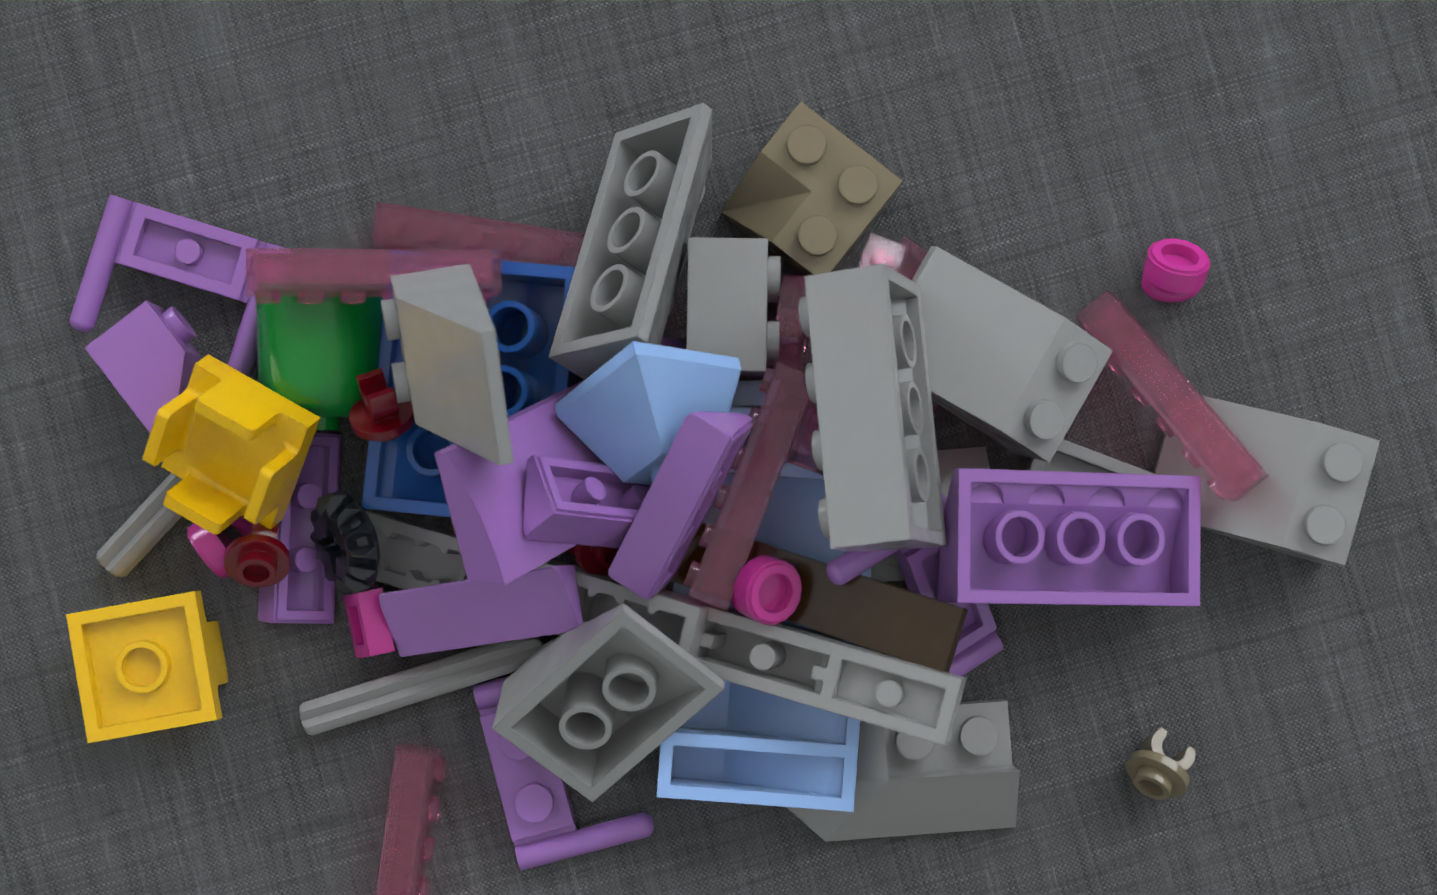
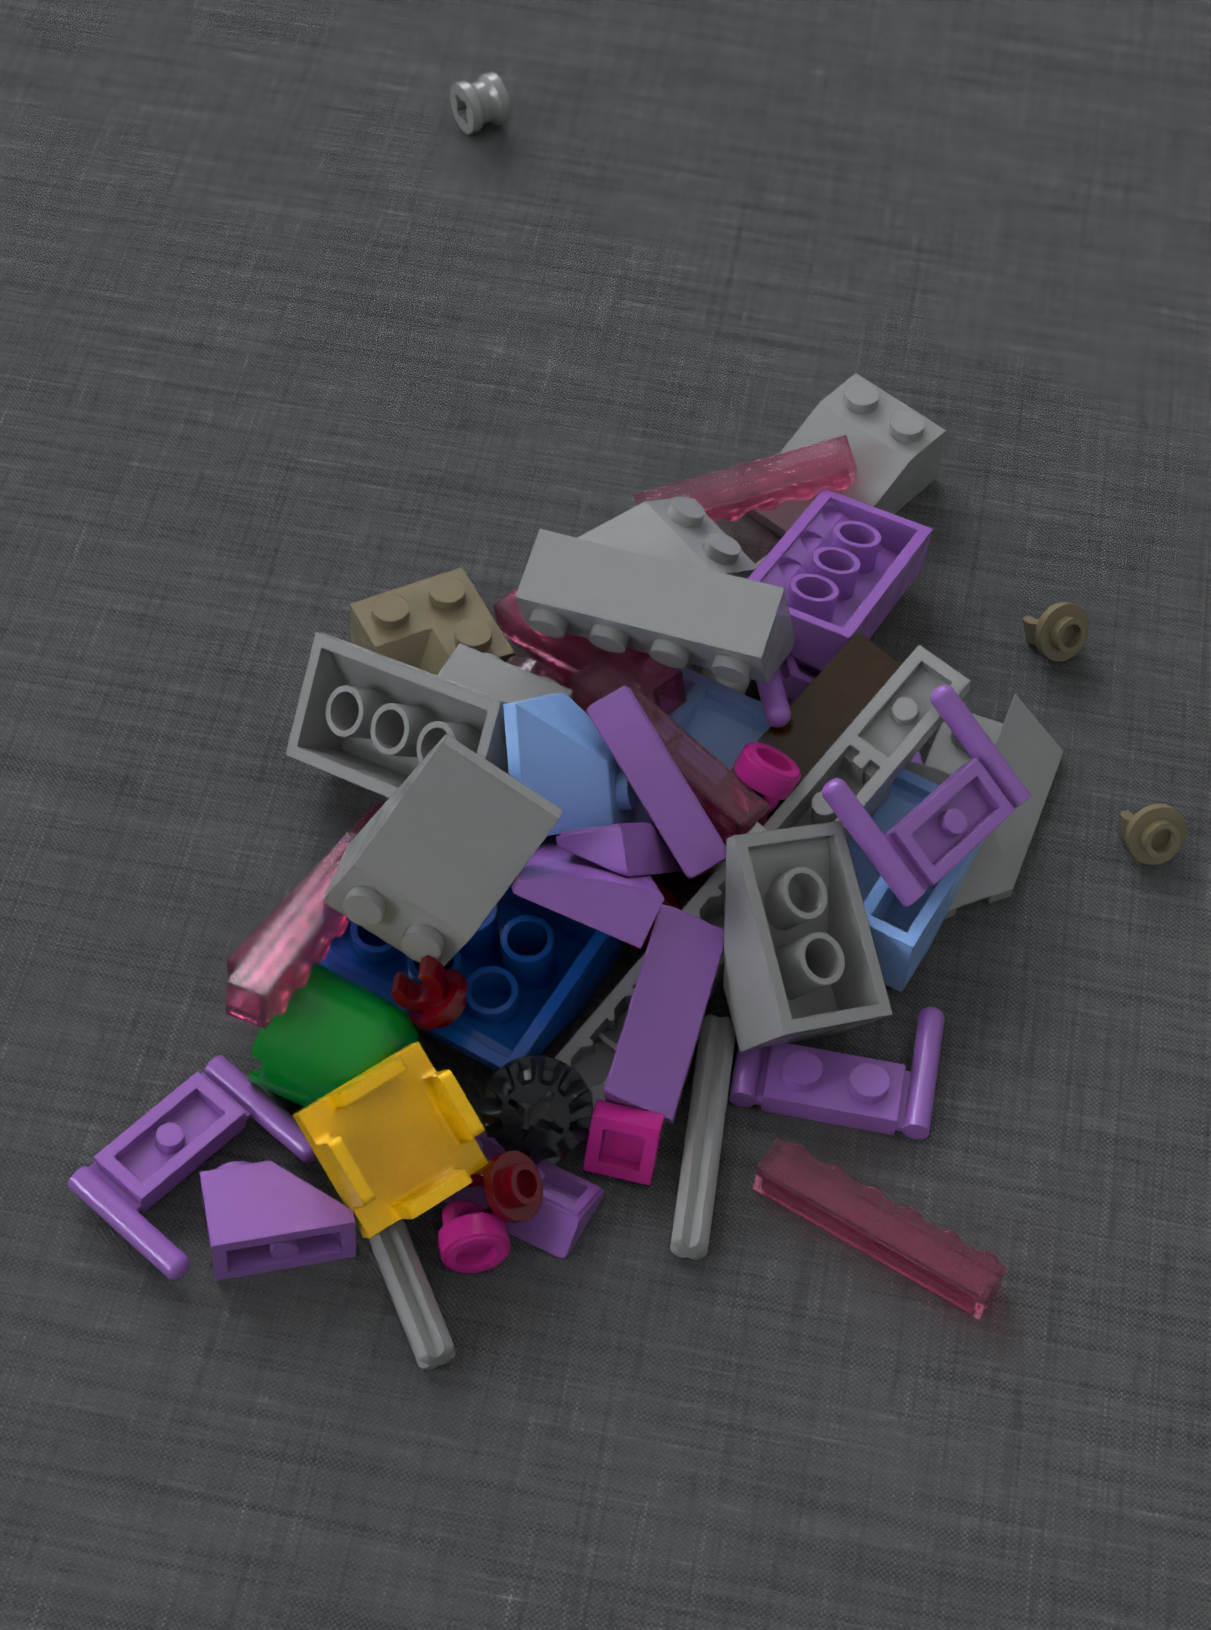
camera: 70 degrees left, 35 degrees down
yellow panel [66,590,228,743] -> none
dark pink tile [1141,238,1210,303] -> none
none -> medium lavender plate [822,685,1031,907]

